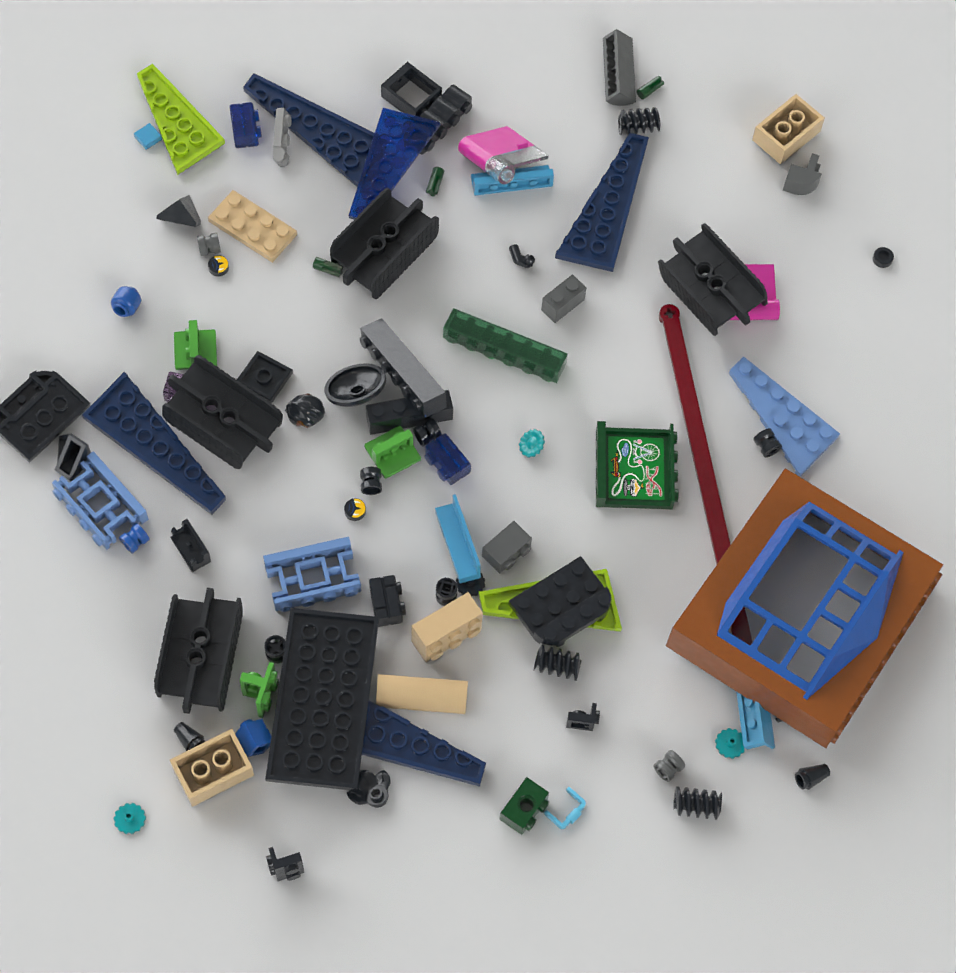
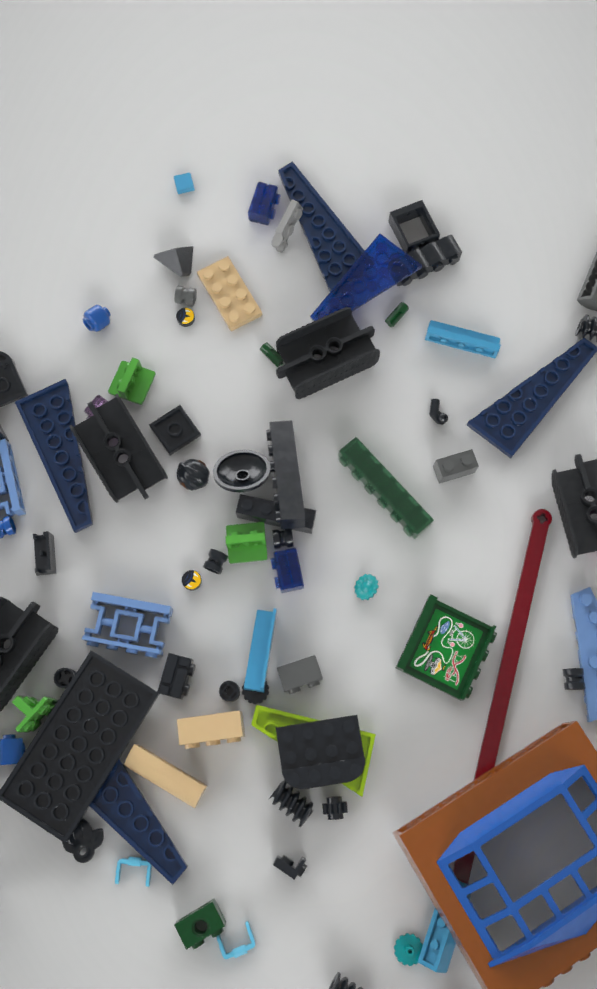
camera: 30 degrees right, 10 degrees up
lime wing [137,63,225,175] -> none
door [458,126,549,184] -> none
dark grey wheel [653,750,685,782] -> none
none -> medium azure piece [115,856,152,887]
none -> black gear [322,796,348,820]

